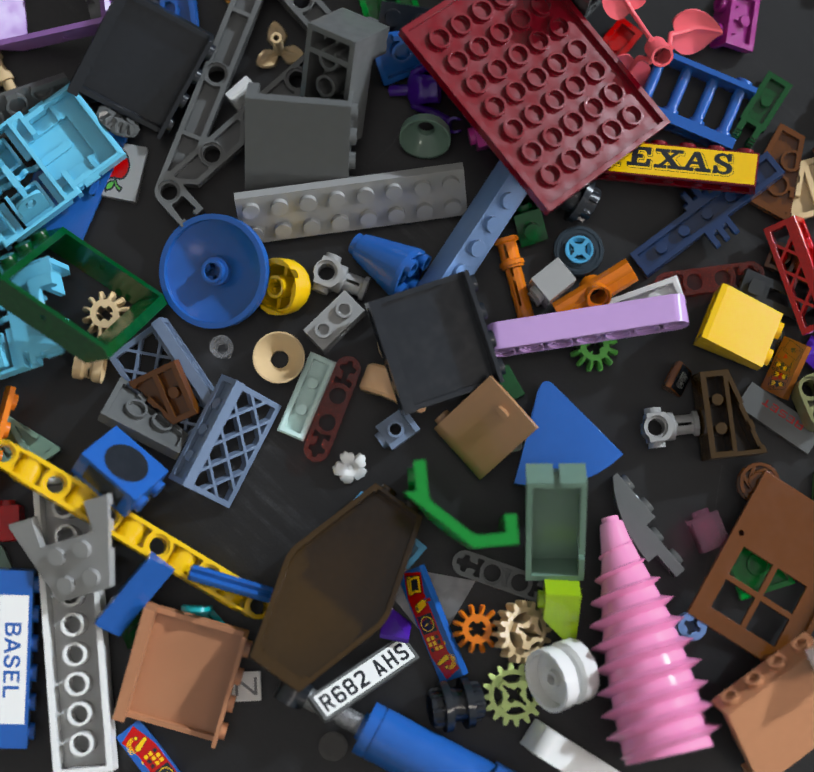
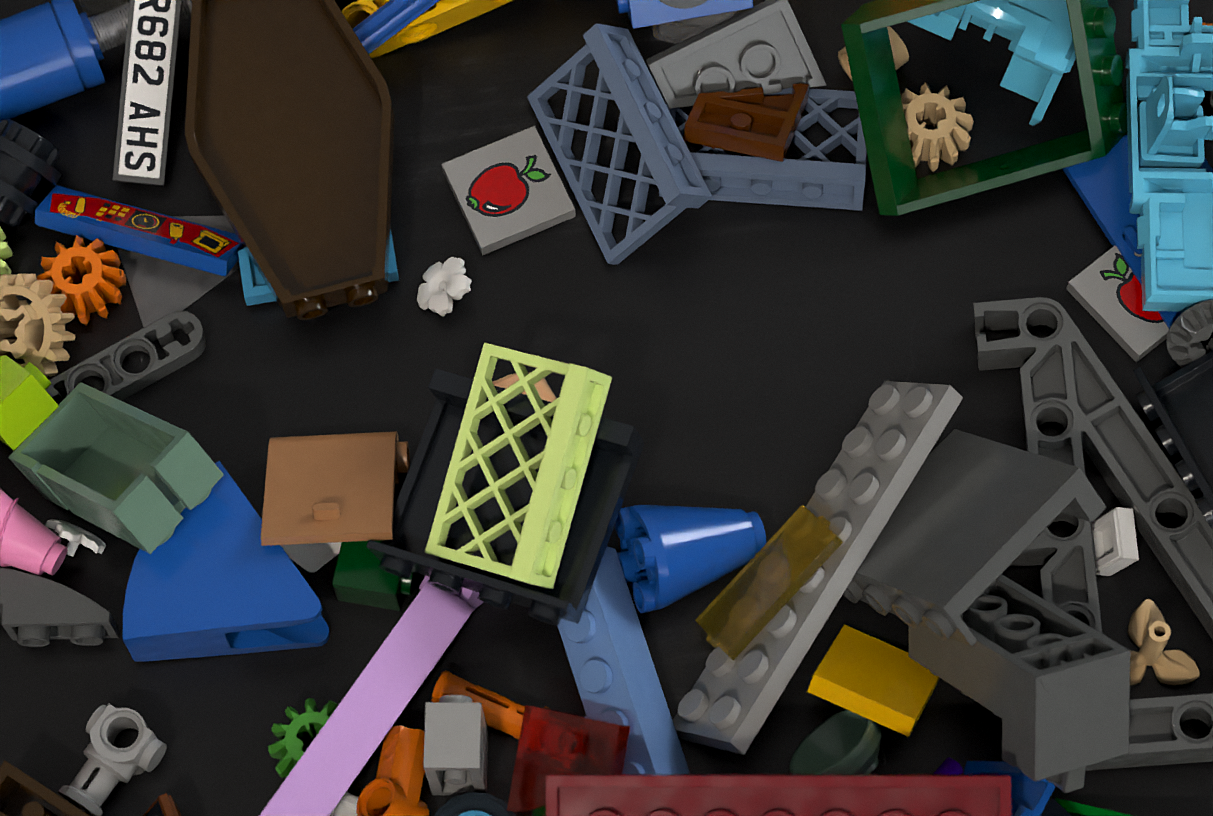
camera: 135 degrees right, 15 degrees down
blue dish [159,213,270,329] -> none
clear hose [210,335,234,359] -> none
tan piece [252,331,305,384] -> none
yellow cylinder [259,258,311,316] -> none
light aqua tile [277,351,337,442] -> none
light grey brick [303,290,365,354] -> none
clear red beam [304,356,361,463] -> none
light grey connector [311,252,371,301] -> none
sand blue brick [374,410,420,451] -> none
dark purple slope [380,608,412,643] -> none
green panel [404,460,519,550] -> none
none -> white plant [45,519,106,557]
none -> yellowish green fence [425,343,612,589]
none -> light grey tile [442,126,576,255]
none -> clear red wing [507,705,630,812]
none -> clear yellow piece [695,504,843,661]
none -> yellow tile [807,624,940,737]

